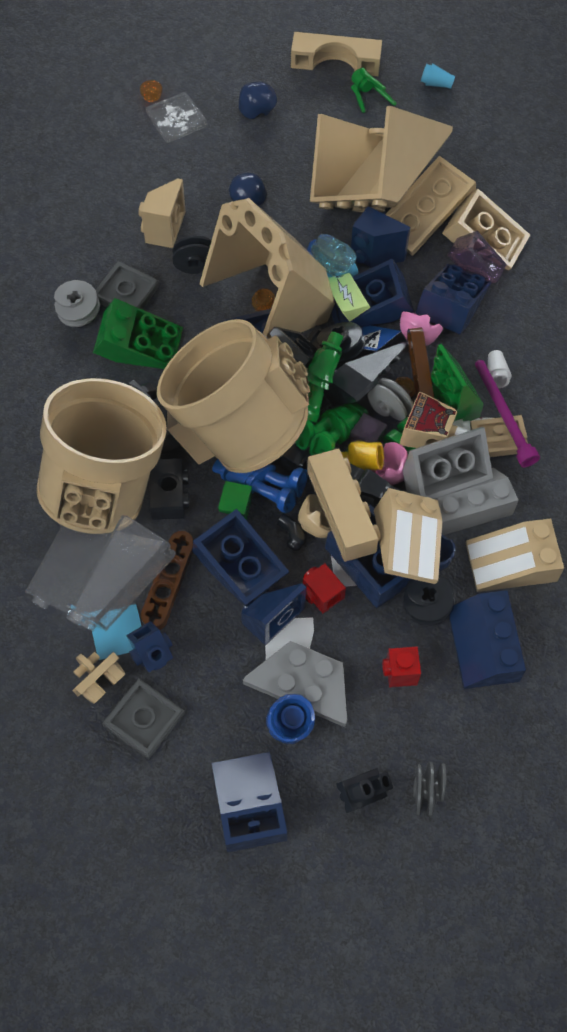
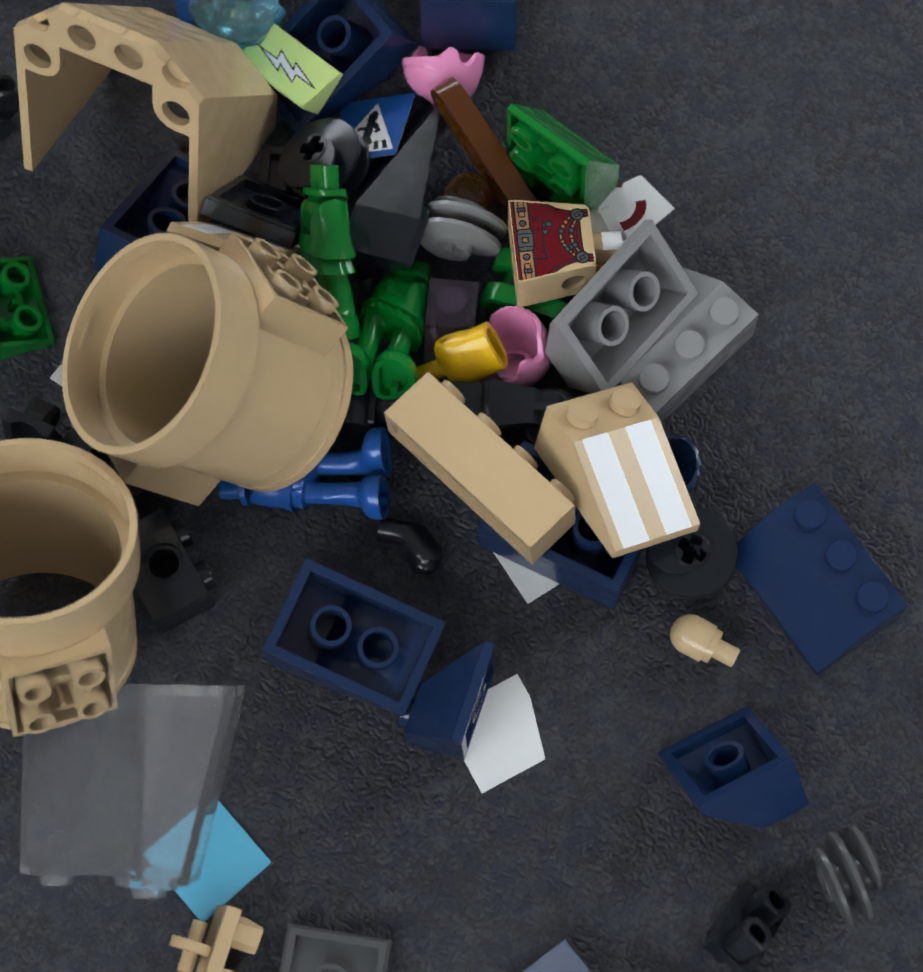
camera: 20 degrees left, 10 degrees up
dark blue brick [126,621,173,672] -> none
reddish brown beam [141,531,193,630] -> none
green panel [218,481,252,520] -> none
light grey wing [243,641,347,727] -> none
clear orange plate [252,288,275,311] -> none
blue hair [266,694,315,744] -> none
tan hair [298,494,331,538] -> none
red brick [303,563,346,614] -> none
red brick [382,647,421,687] -> none
tan slope [466,519,564,592] -> none
tan plate [470,415,528,457] -> none
magenta piece [475,360,540,468] -> none
white cone [487,350,512,389] -> none
none -> dark blue slope [658,706,809,828]
none -> tan cylinder [670,614,740,667]

